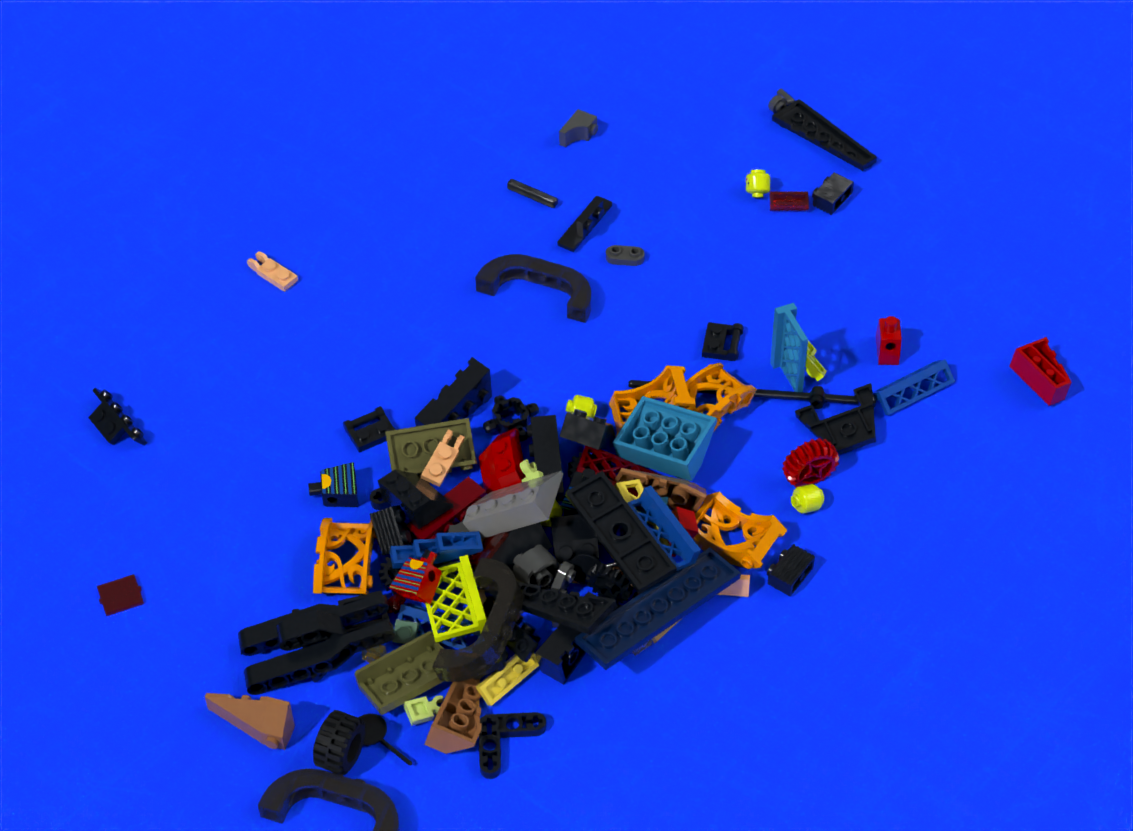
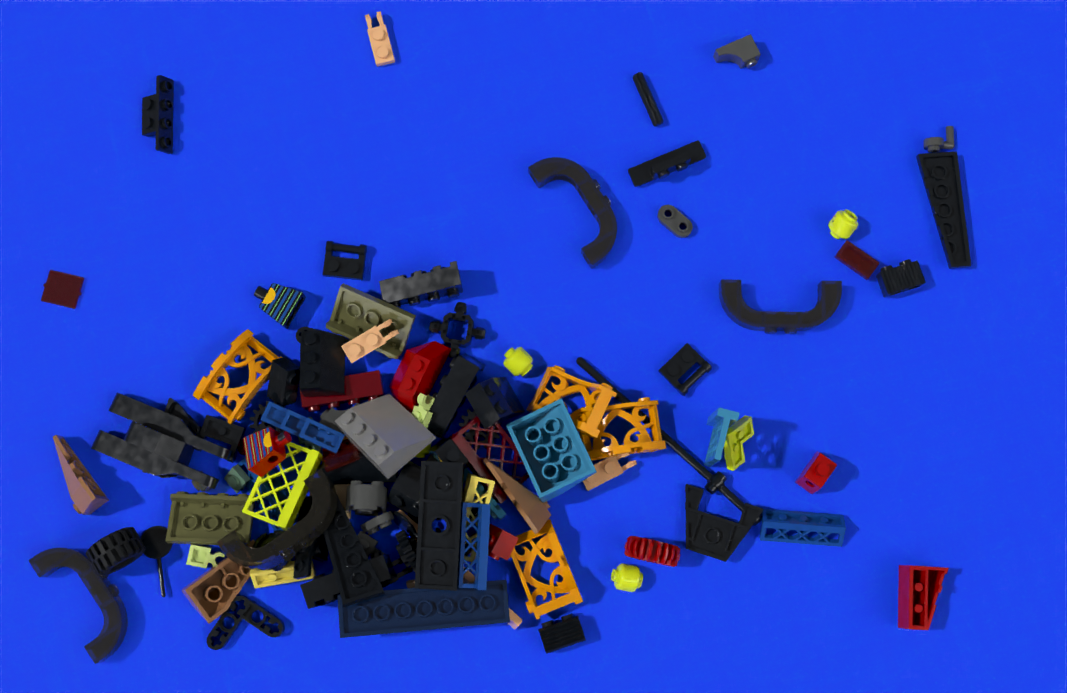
camera: 35 degrees right, 30 degrees up
none -> light nougat hinge [582,453,637,491]
none -> clear smoke arch [719,279,842,334]

